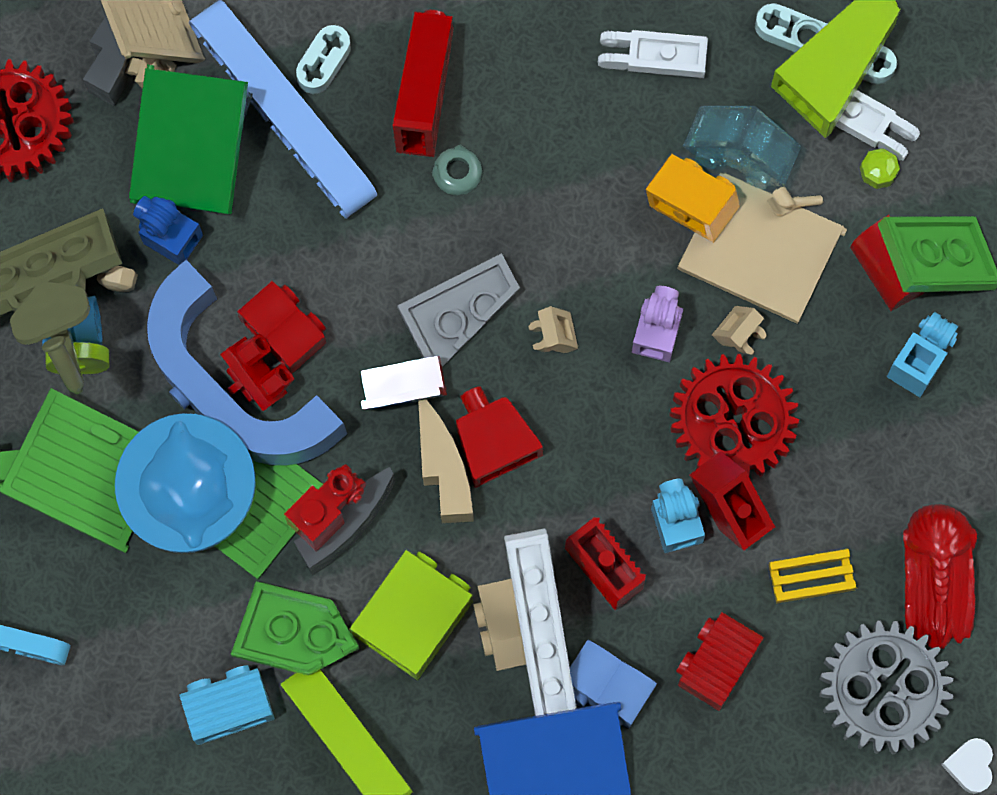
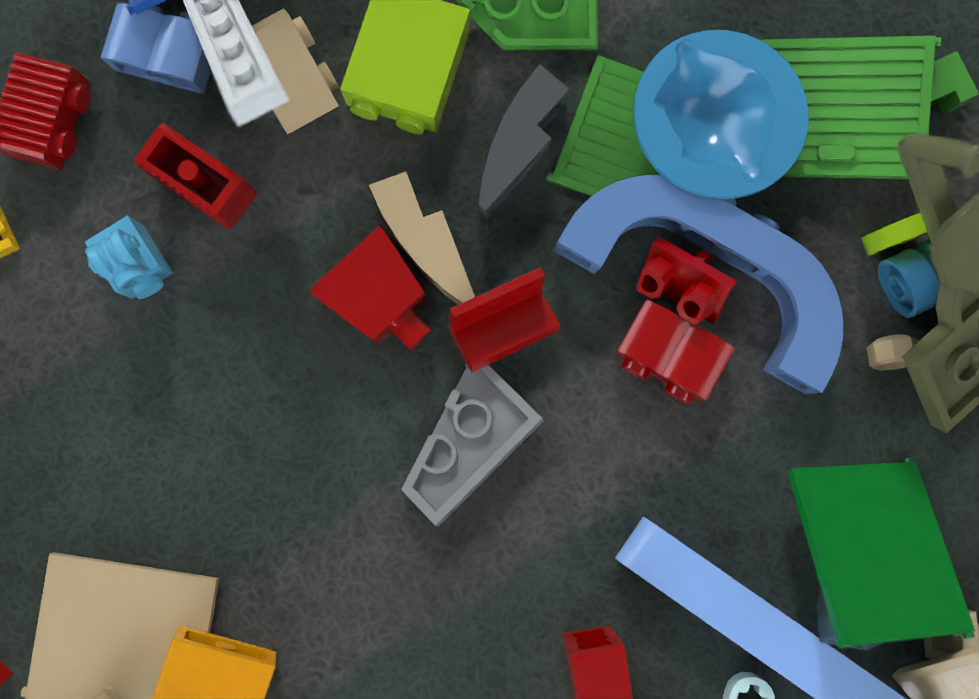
camera: 160 degrees right, 10 degrees up
blue brick [133,196,203,265] -> none
red brick [284,464,367,552] -> none
sand green piece [432,144,483,196] -> none
tan tile [529,306,578,353] -> none
lavender brick [632,286,683,363] -> none
red gear [670,354,799,477] -> none
red brick [690,451,775,551] -> none
tan tile [712,306,767,355] -> none

